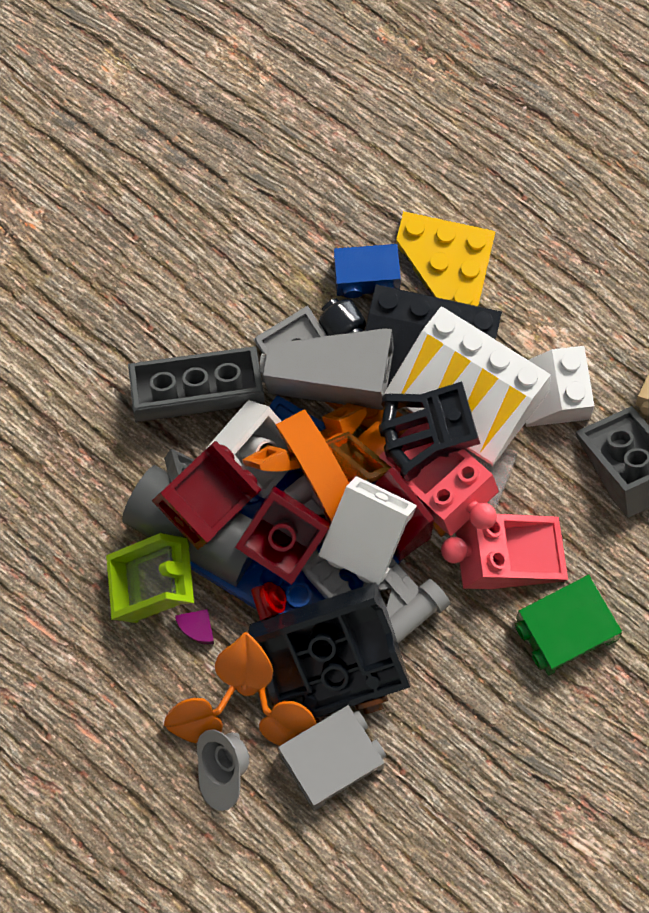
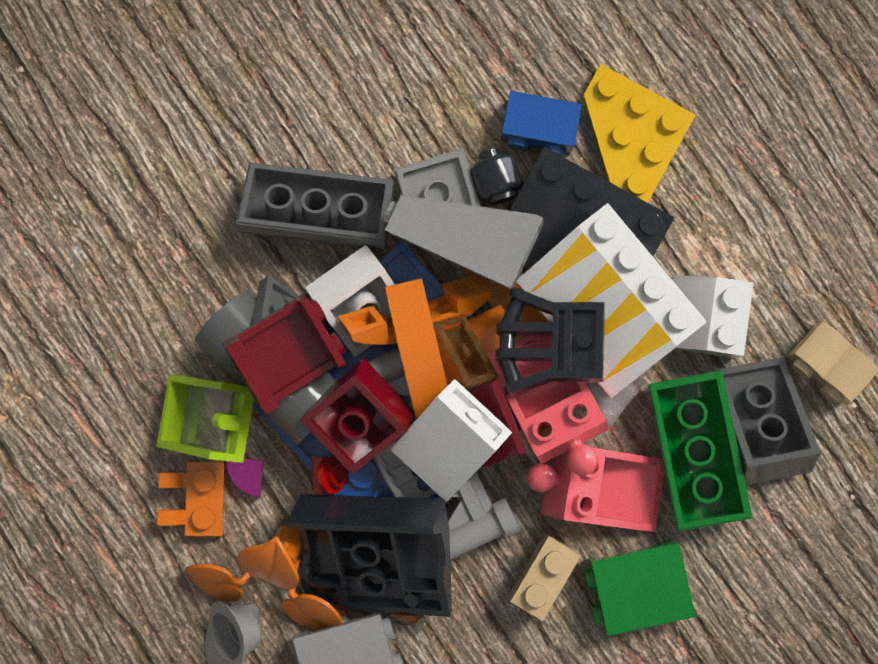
camera: 15 degrees right, 15 degrees up
none -> orange plate [157,461,226,536]
none -> tan brick [508,533,581,621]
none -> green brick [648,370,753,532]

